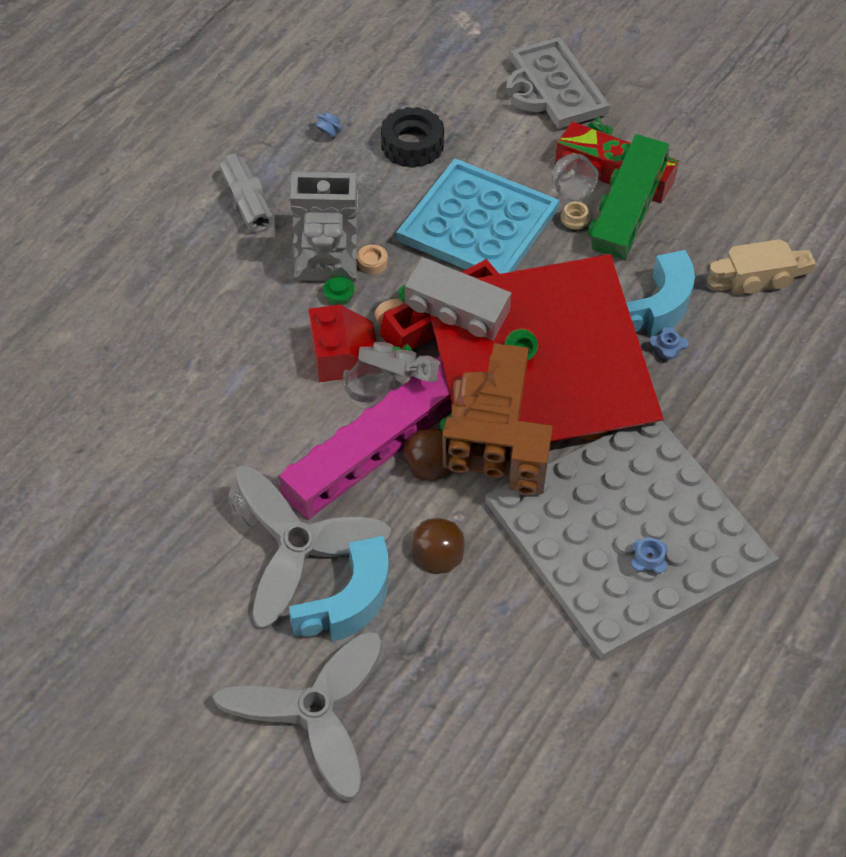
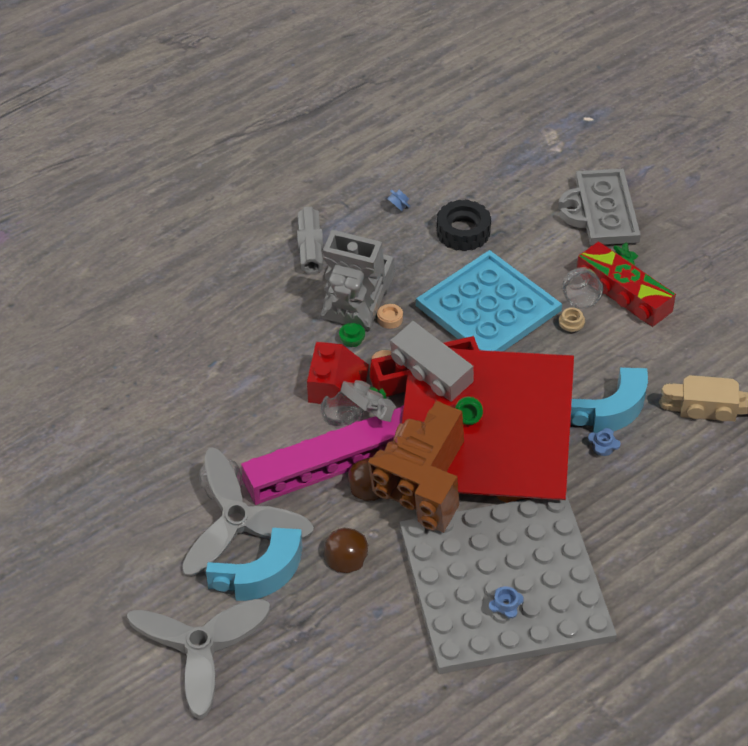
camera: 20 degrees right, 5 degrees down
green brick [588,134,669,260] -> none

